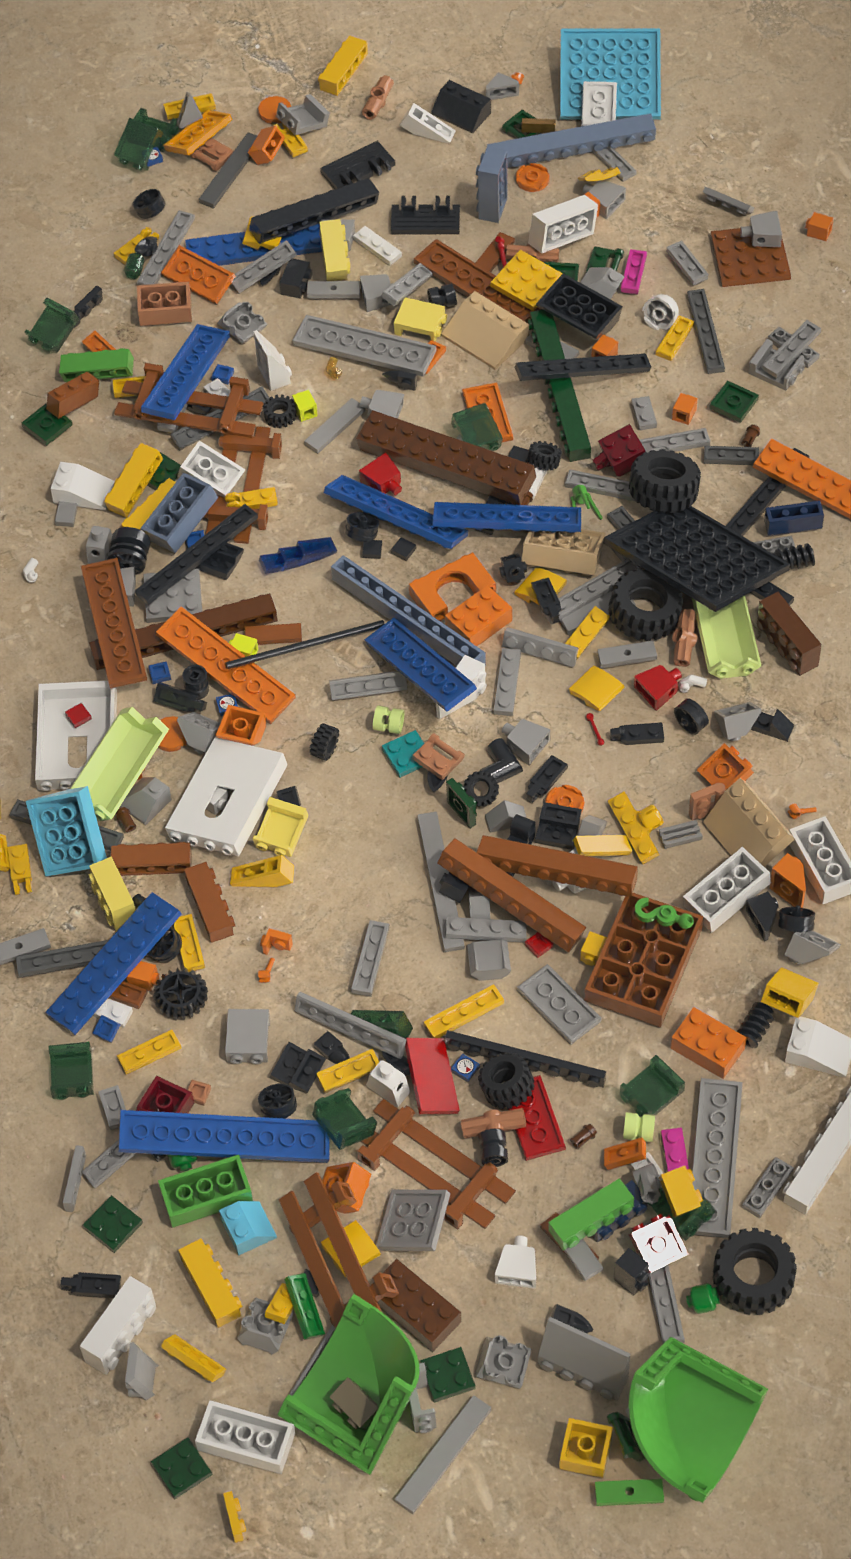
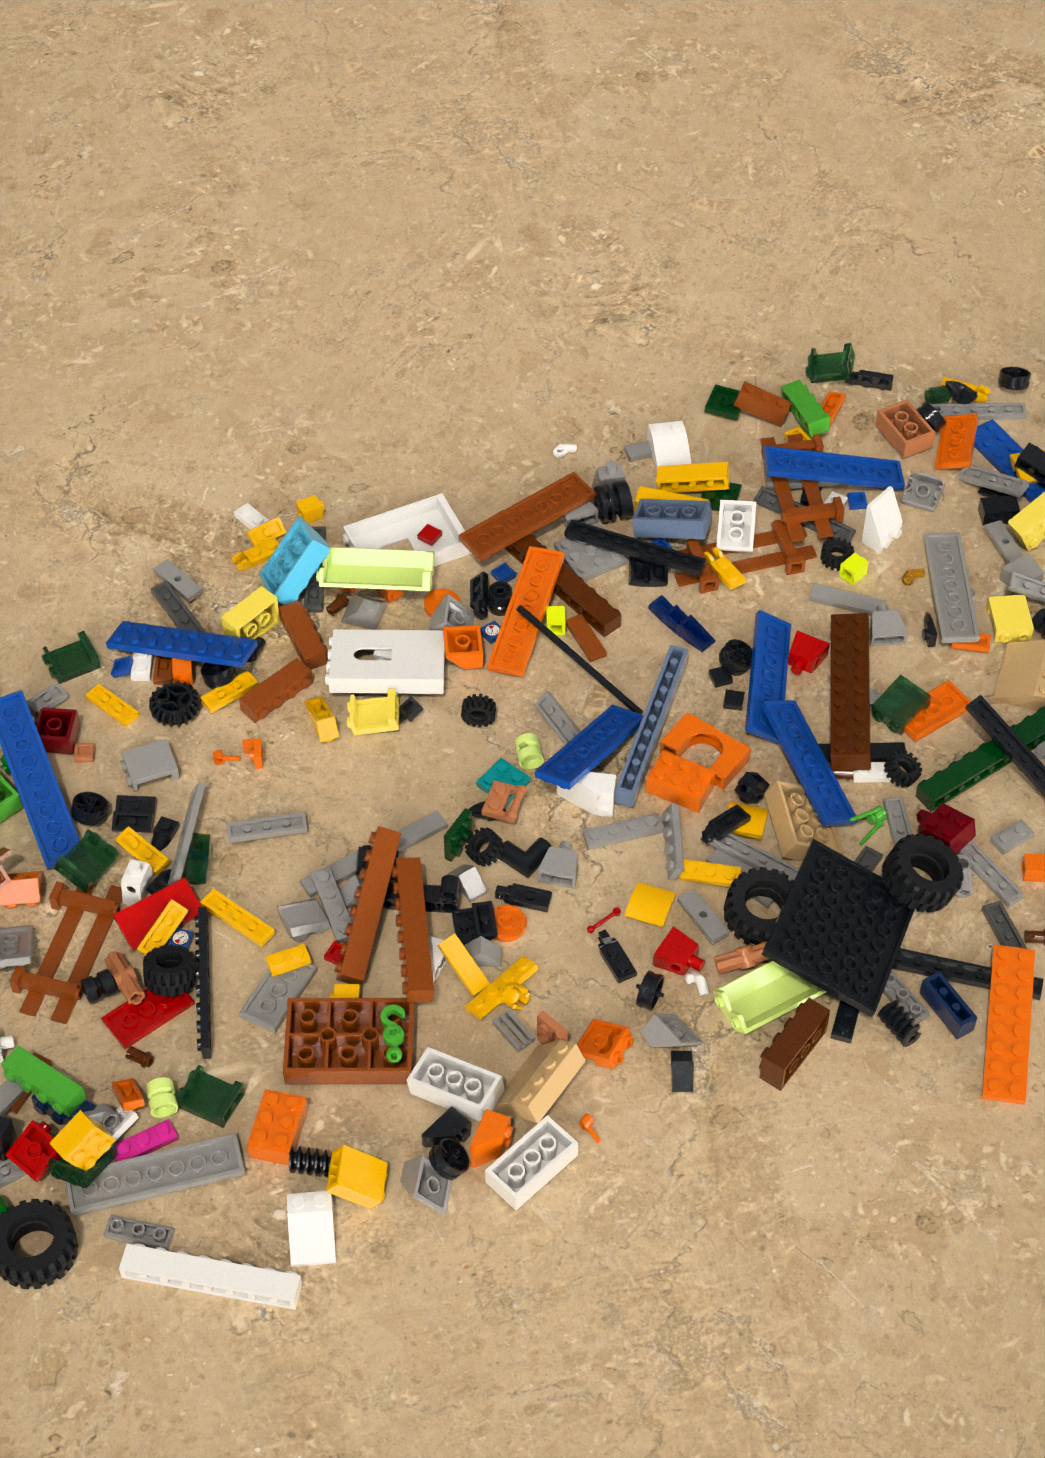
camera: 65 degrees right, 5 degrees down
none -> yellow plate [137,899,189,956]
none -> yellow plate [265,944,311,977]
none -> black wheel [916,401,947,433]

